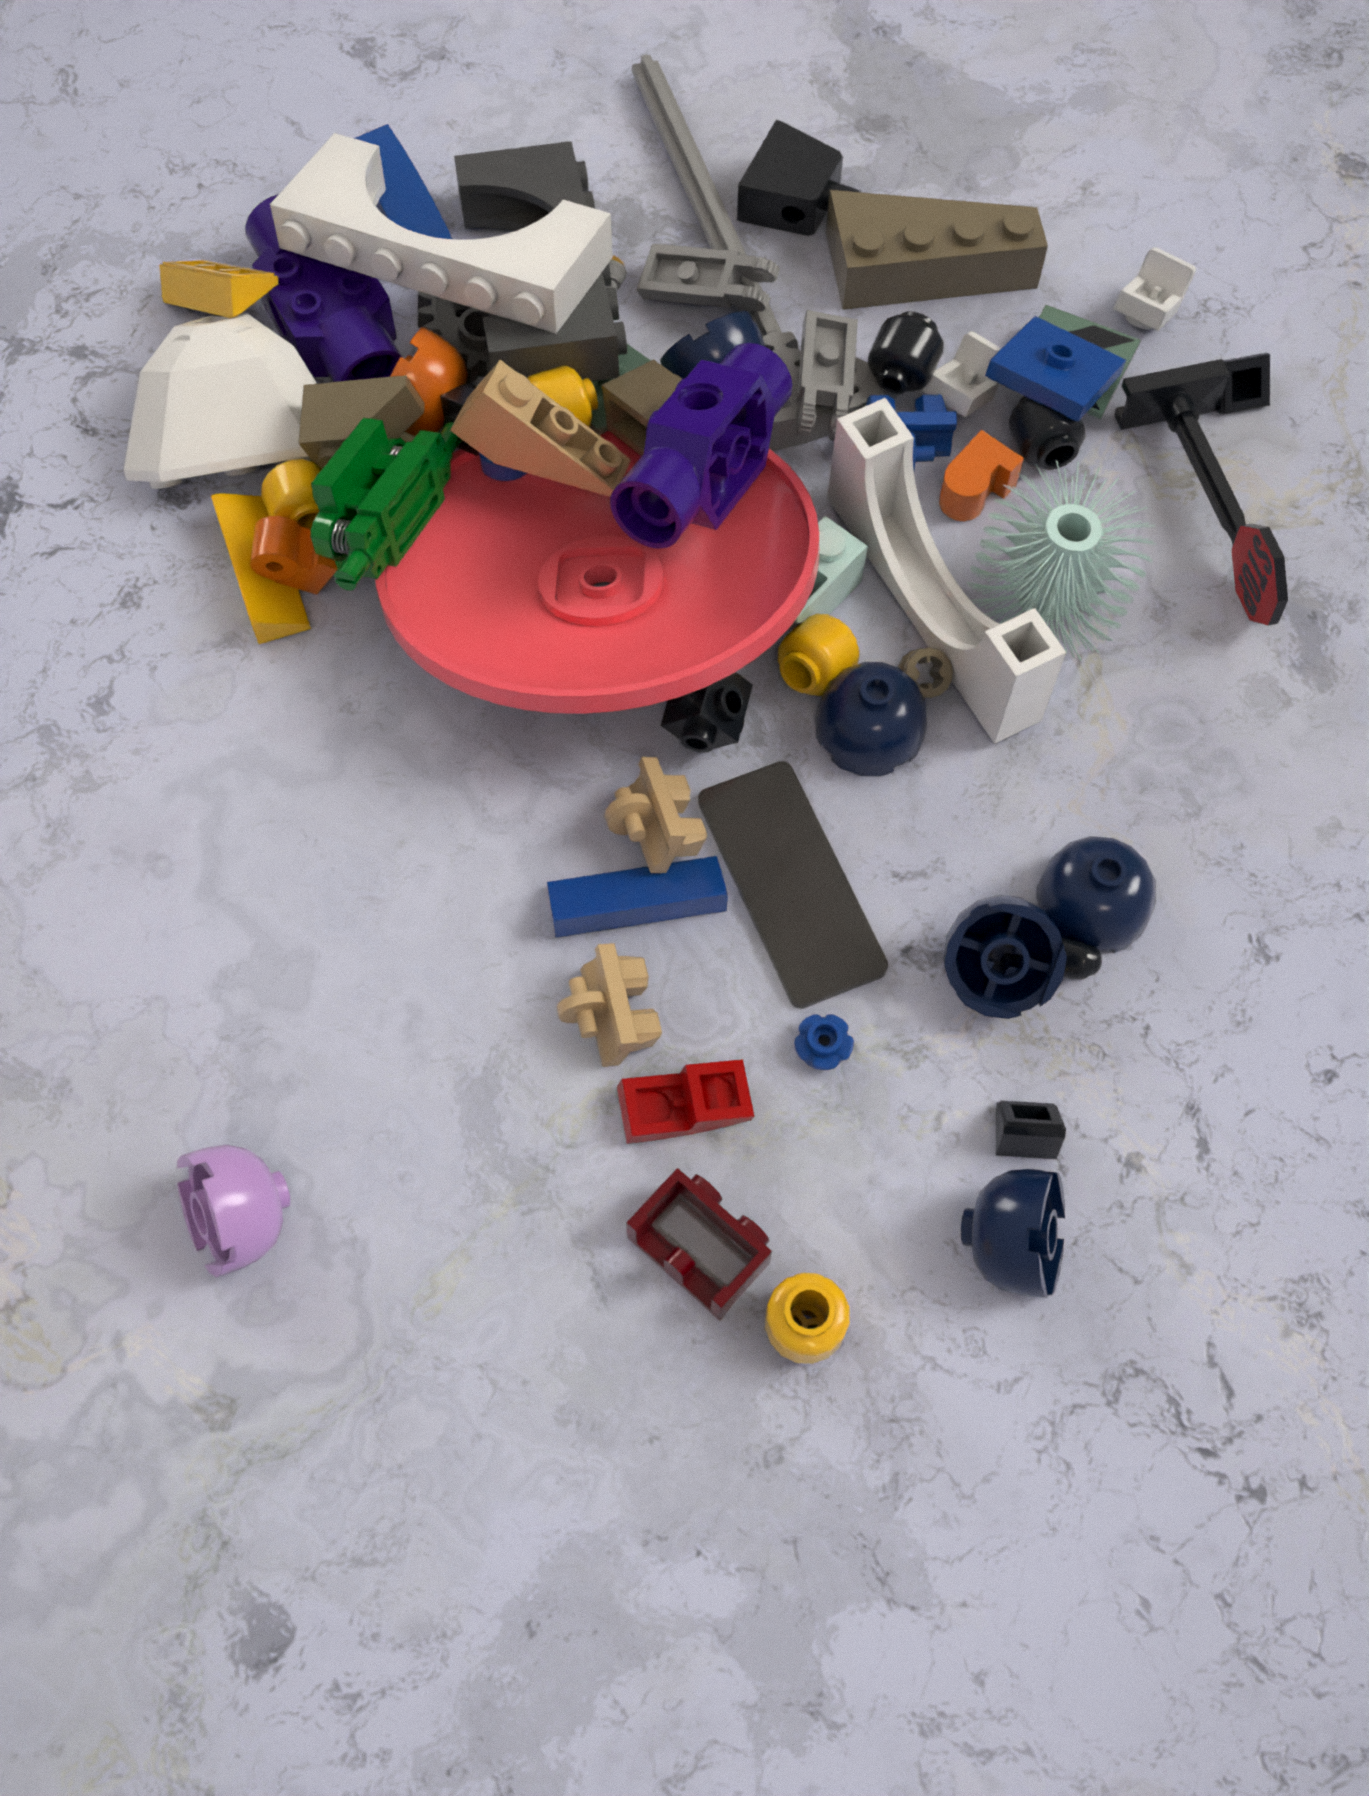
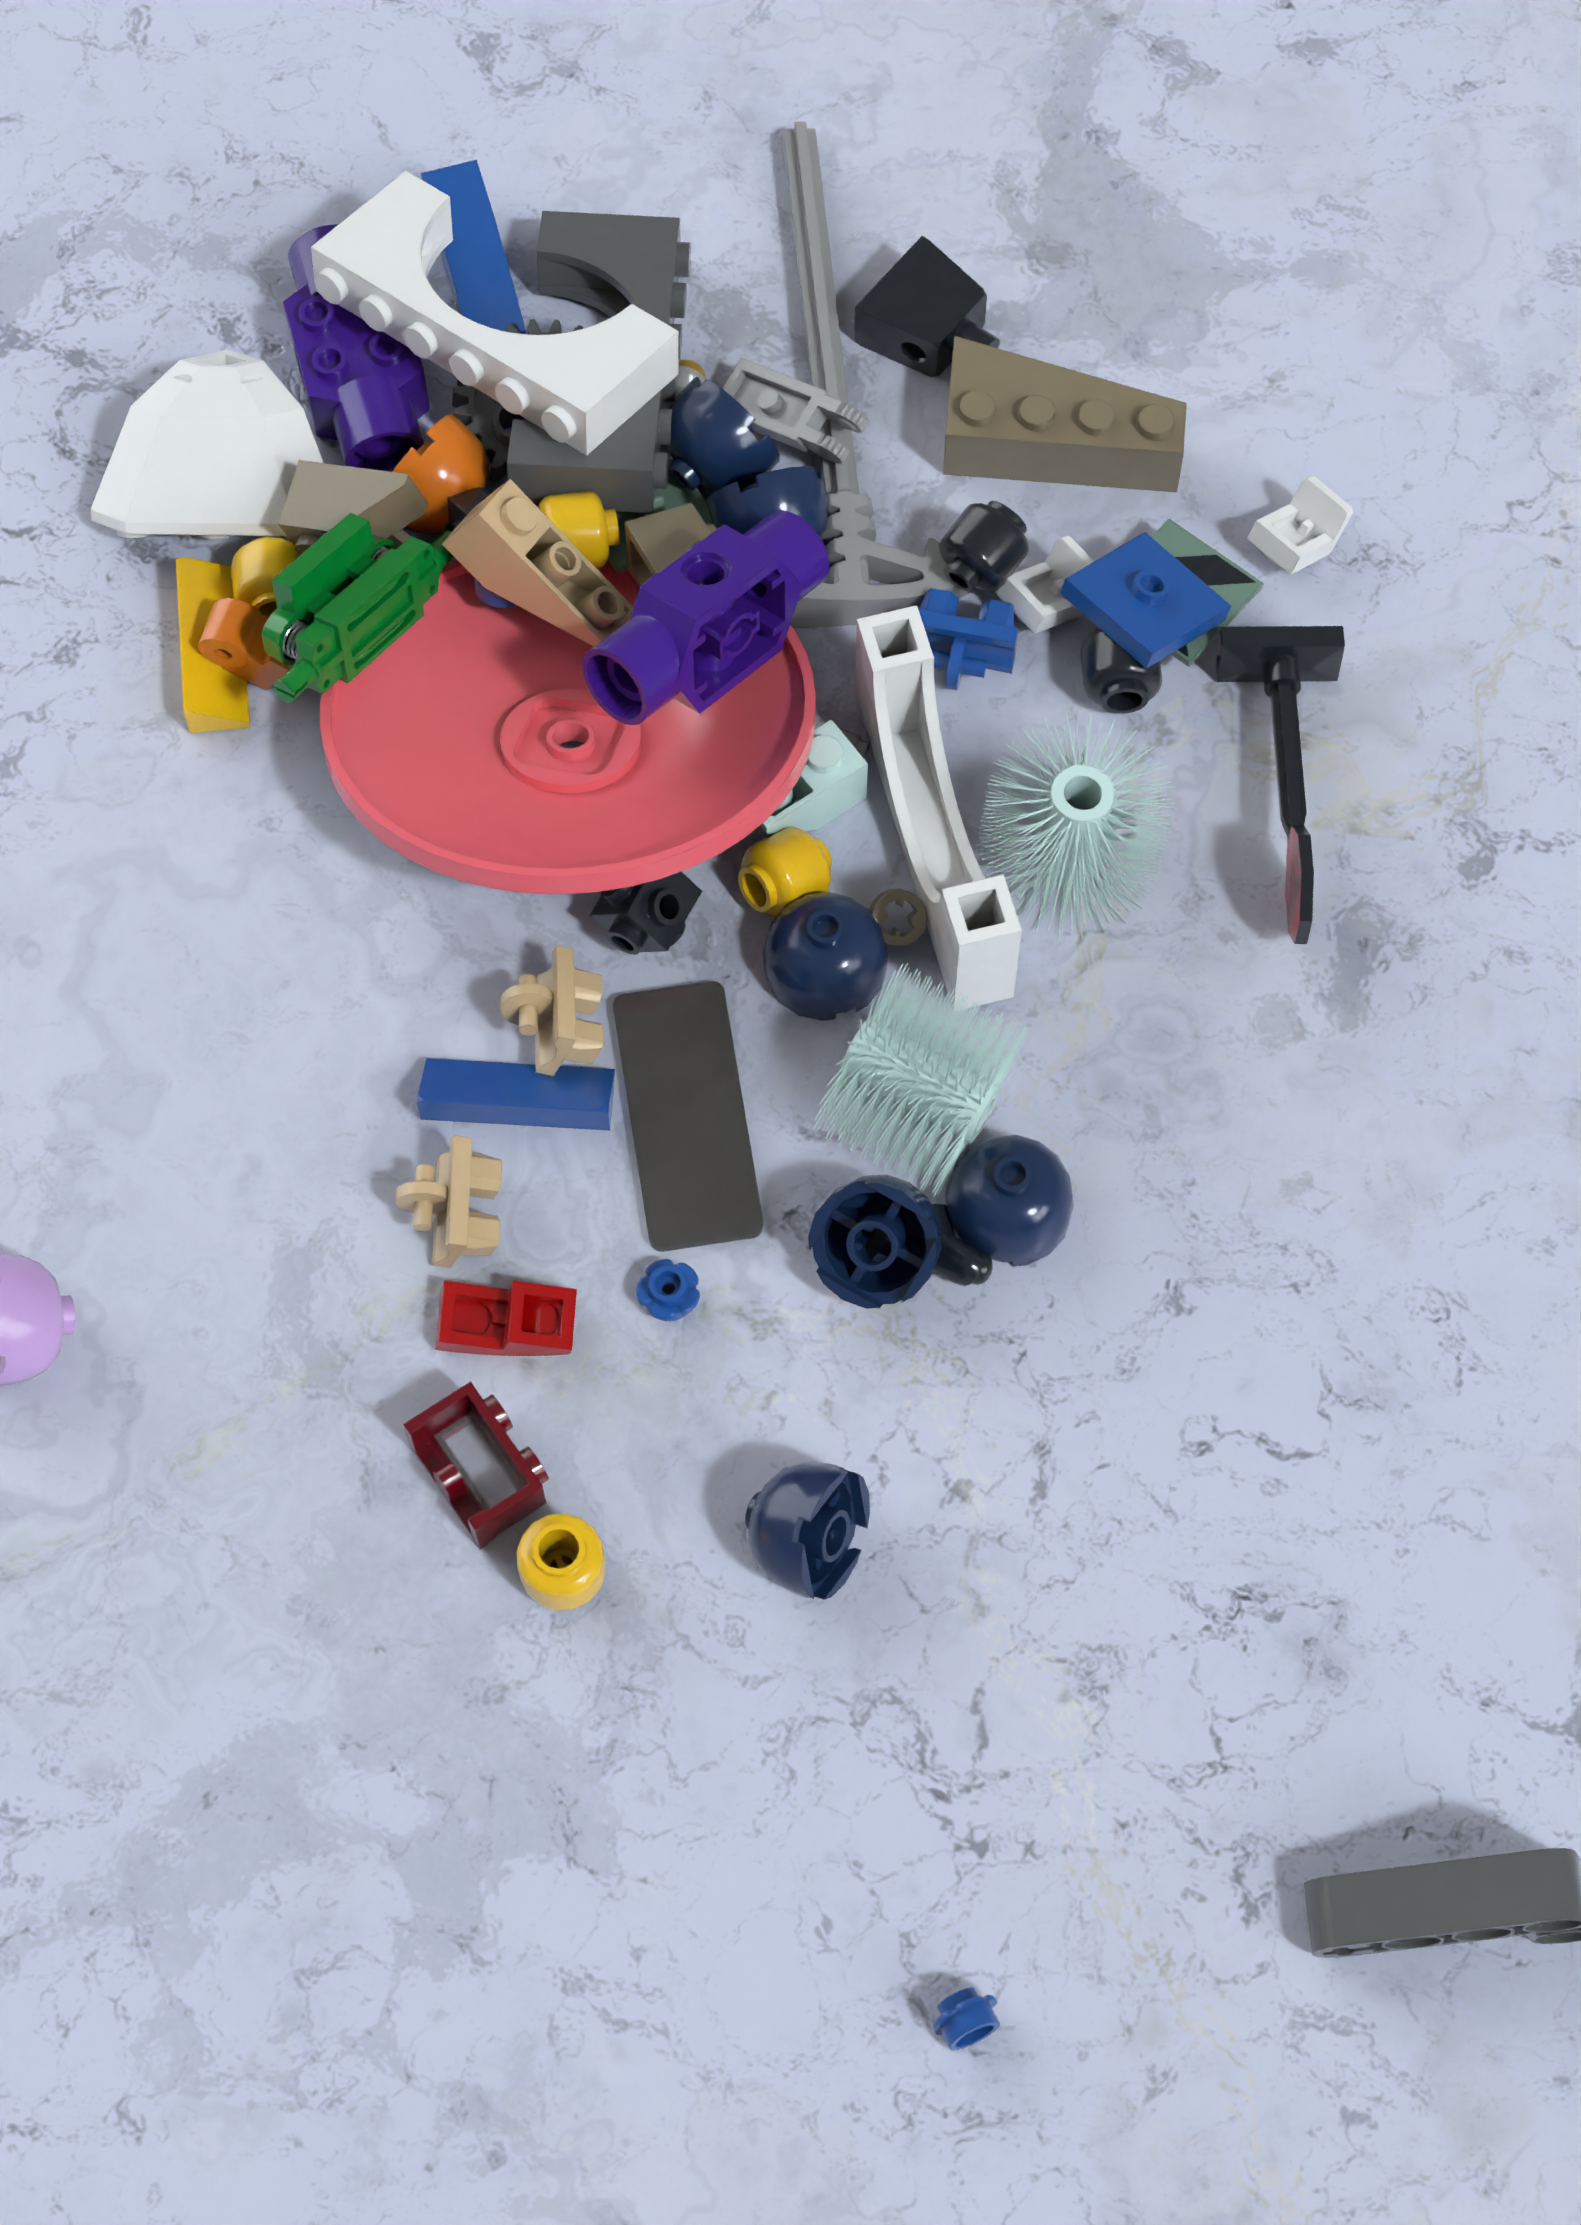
camera: 15 degrees right, 0 degrees up
yellow slope [159,260,278,318] -> none
light grey hinge [797,310,858,441] -> none
orange leg [939,430,1024,521] -> none
black slope [996,1100,1066,1159] -> none
black slope [1218,353,1270,414] -> none
none -> dark blue cylinder [665,377,780,493]
none -> light aqua piece [813,963,1027,1198]
none -> blue plate [933,1988,1000,2050]

